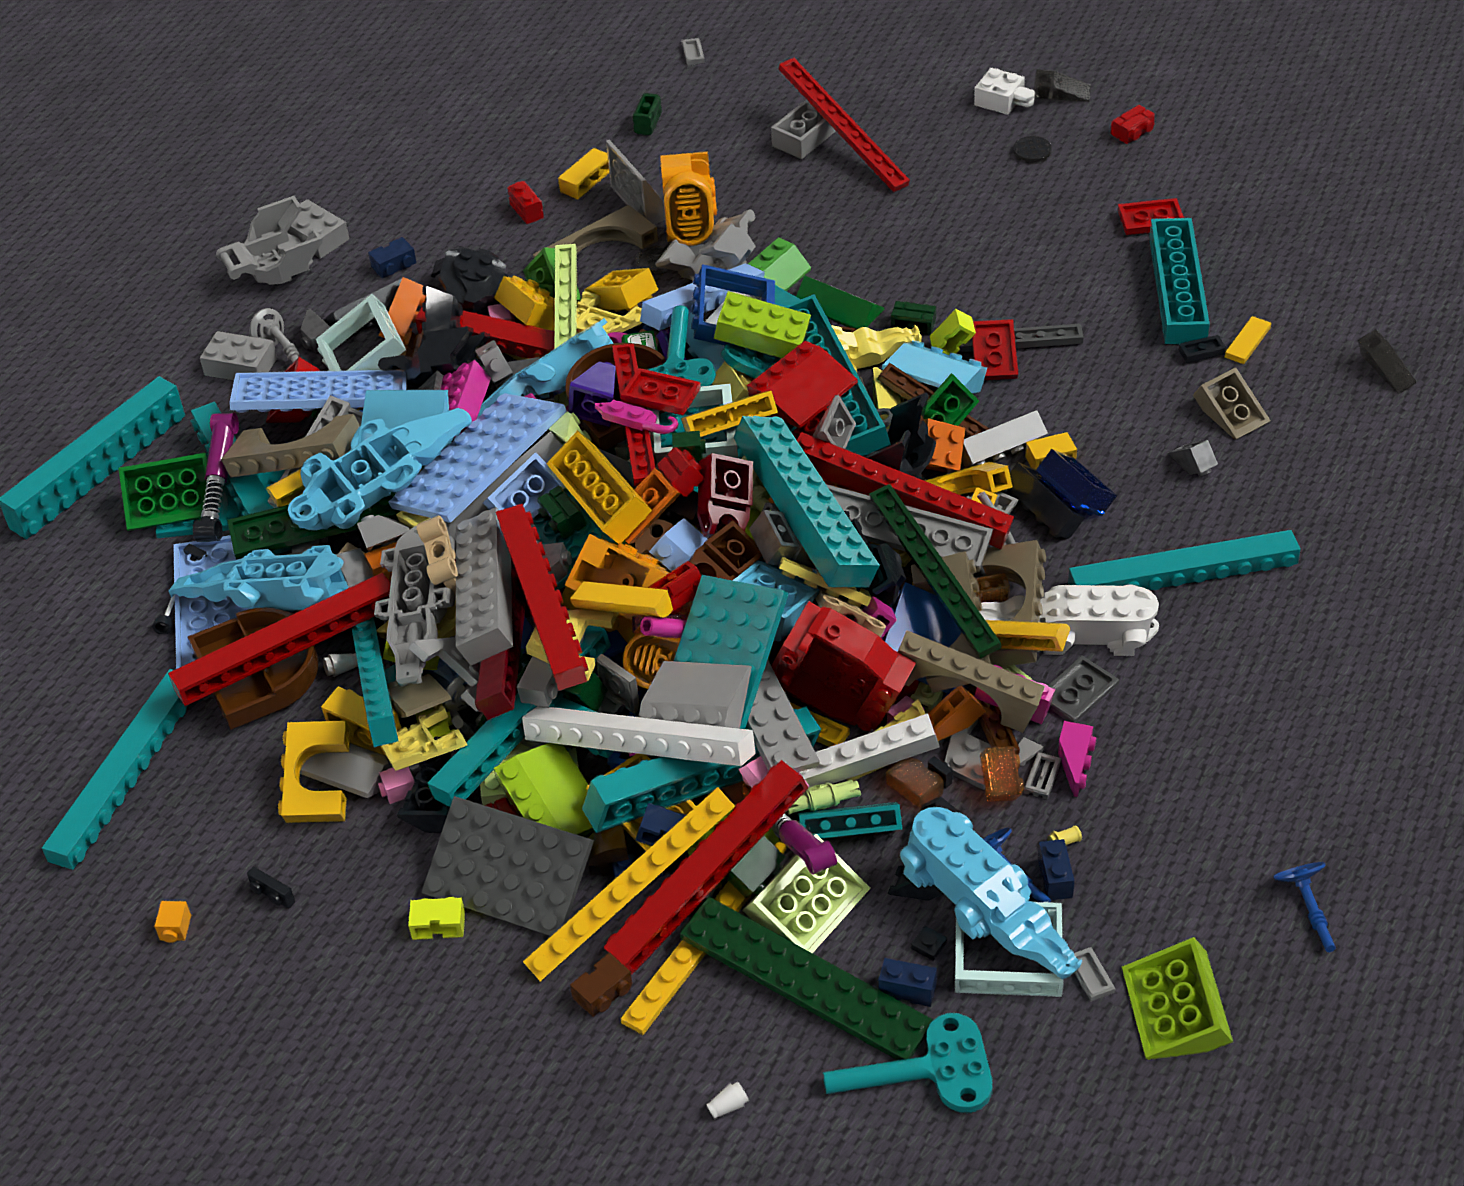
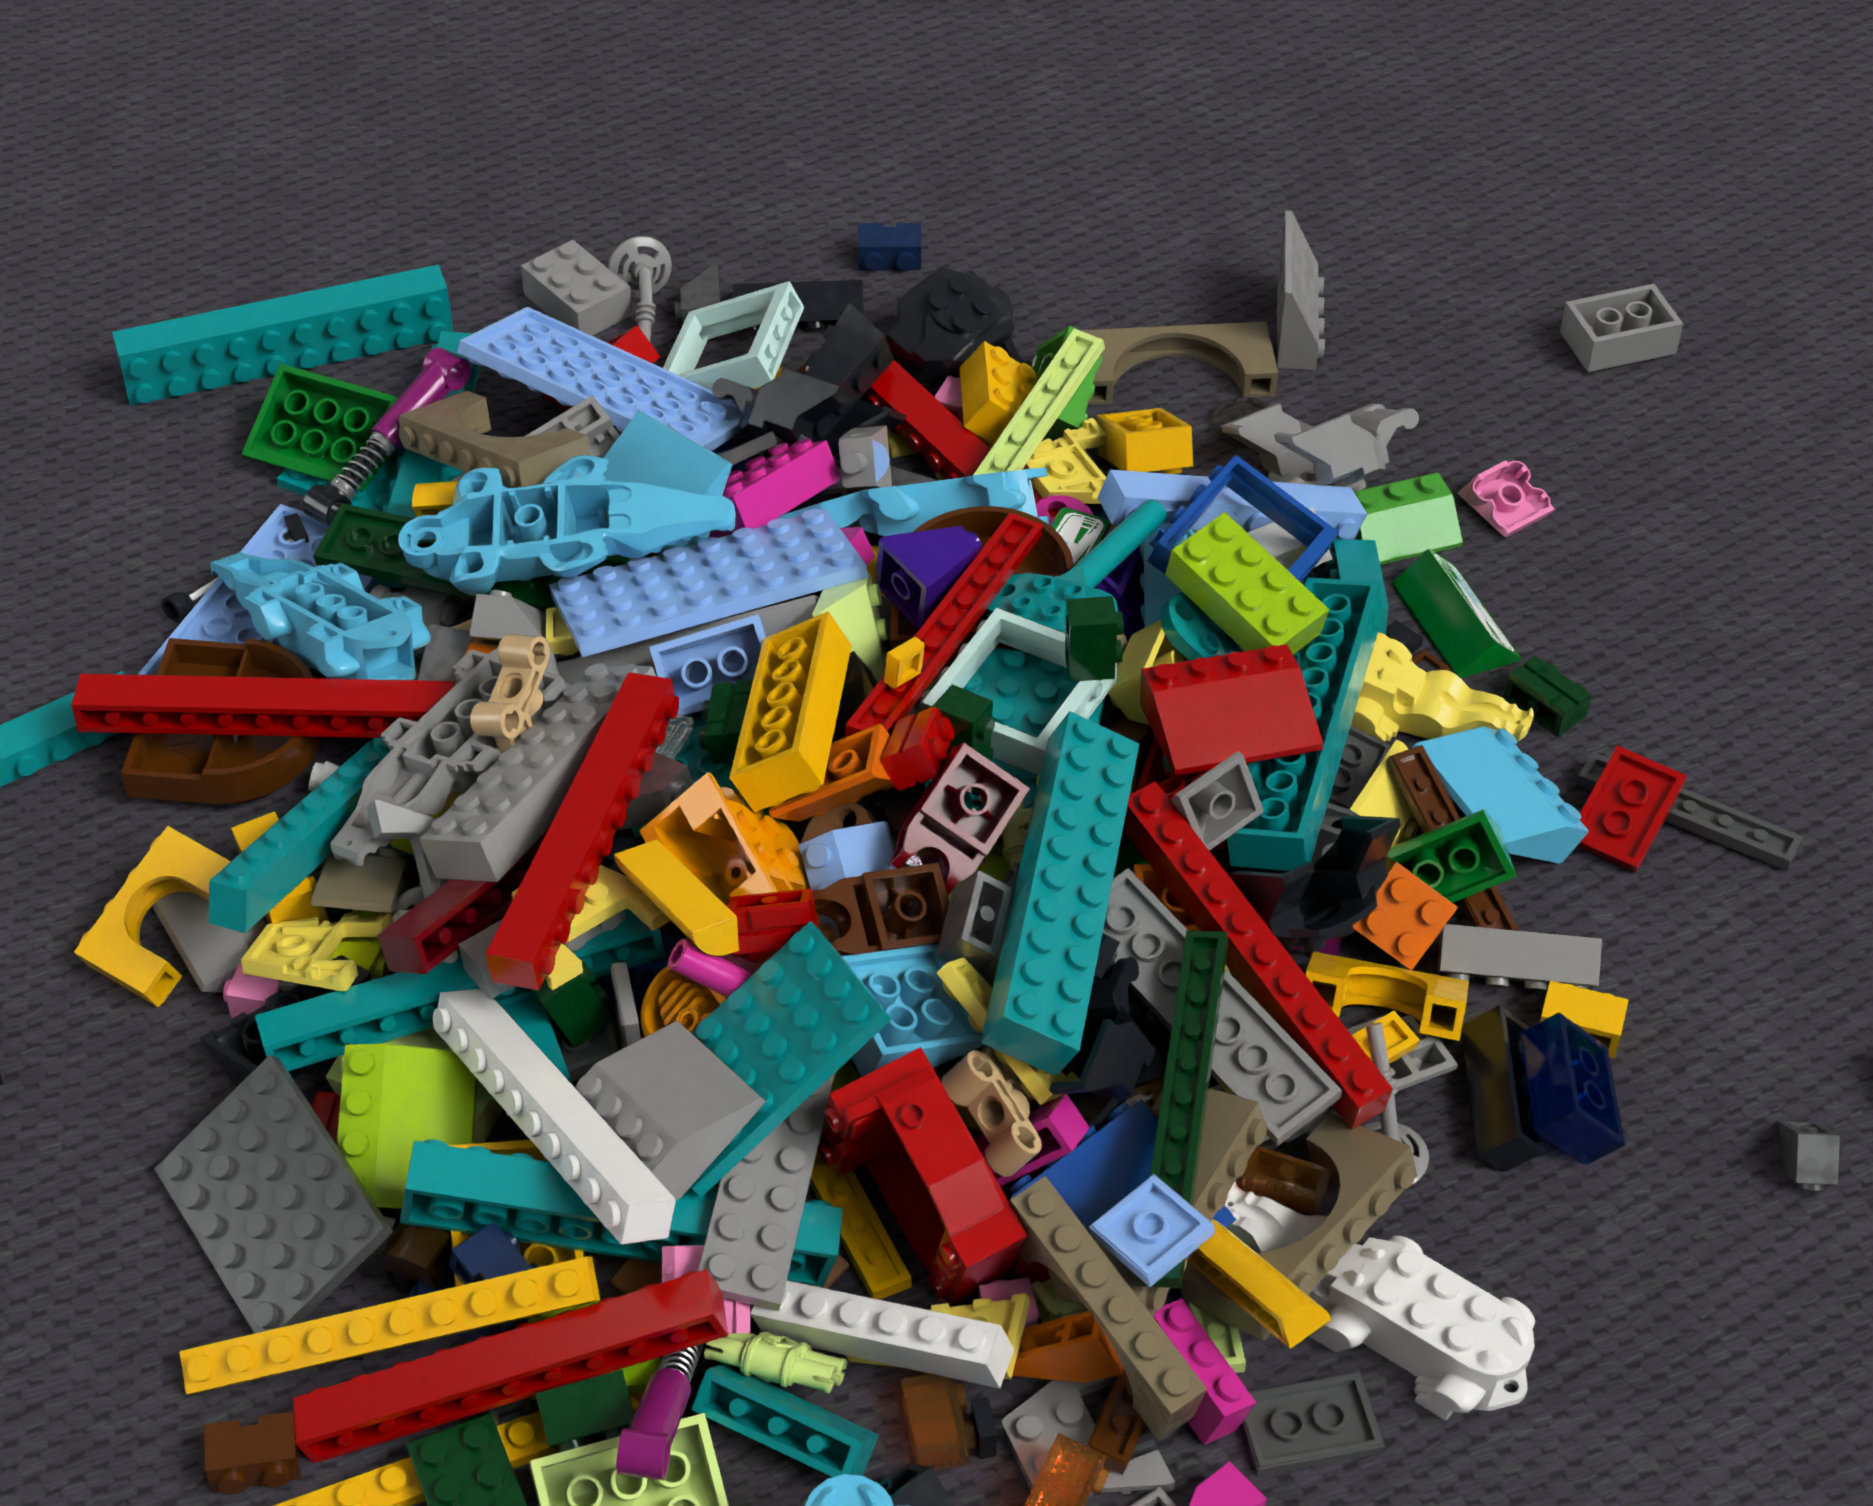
camera: 30 degrees right, 0 degrees up
light grey piece [216,196,323,285] -> none
light grey brick [287,199,349,259] -> none
orange brick [378,277,426,342] -> none
neon yellow brick [409,897,465,940] -> none
red brick [507,181,544,224] -> none
yellow brick [558,148,609,199] -> none
dark pink plate [595,400,679,434] -> none
red plate [621,368,701,415] -> none
dark green brick [632,93,662,135] -> none
light orange brick [660,152,717,246] -> none
yellow brick [681,391,778,437] -> none
light grey tile [682,38,705,65] -> none
red plate [778,58,910,192] -> none
neon yellow brick [929,309,976,355] -> none
teal brick [1068,530,1301,590] -> none
none -> yellow tile [884,637,925,689]
none -> dark green brick [1065,596,1124,682]
none -> light blue tile [1089,1174,1215,1287]
none -> bright pink slope [1457,460,1555,537]

